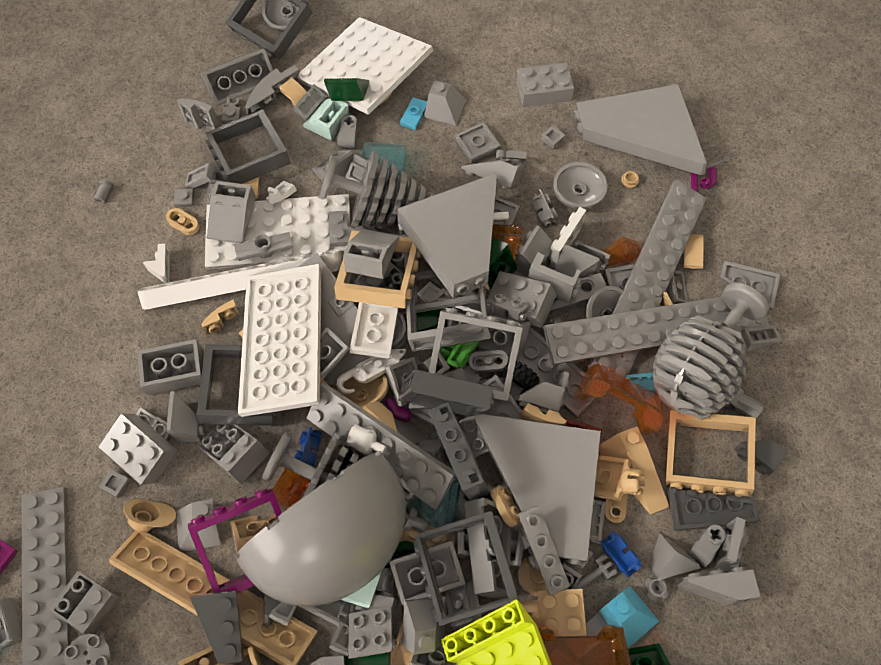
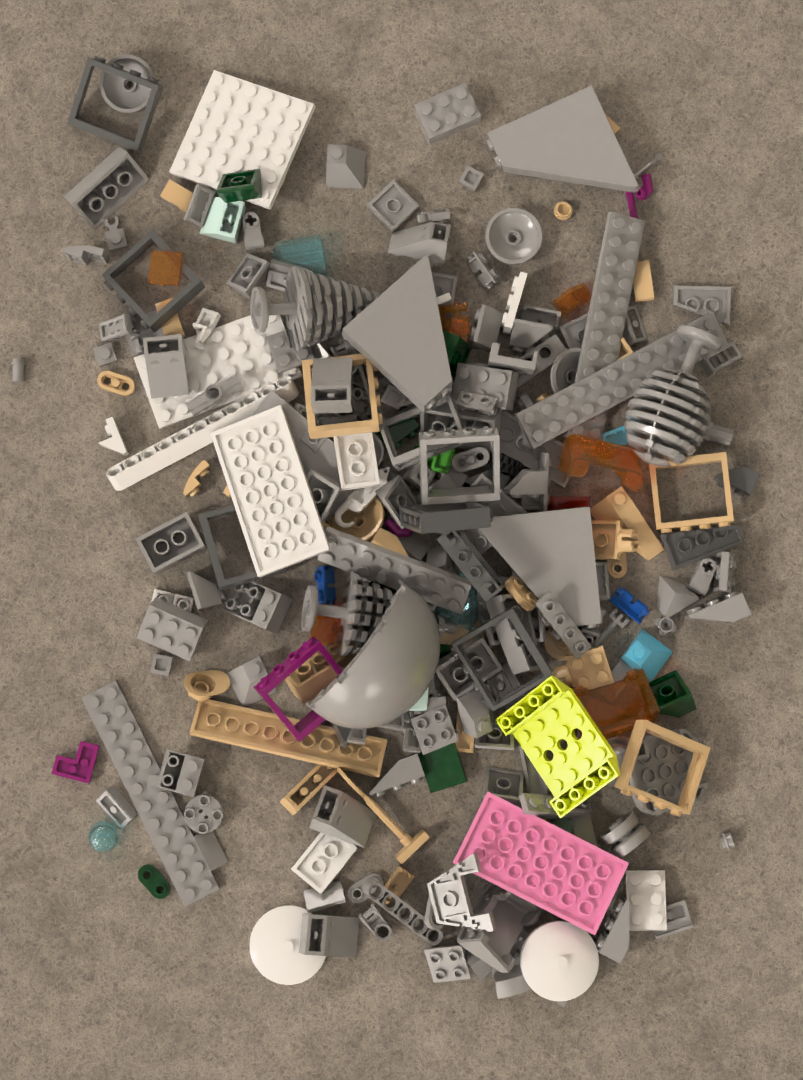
camera: 20 degrees left, 20 degrees up
dark grey wing [190,590,244,664] -> none
light grey slope [245,65,299,116] -> none
white piece [347,425,387,455] -> none
medium azure plate [400,97,427,130] -> none
tan slope [518,403,566,426] -> none
none -> clear orange piece [148,250,183,287]

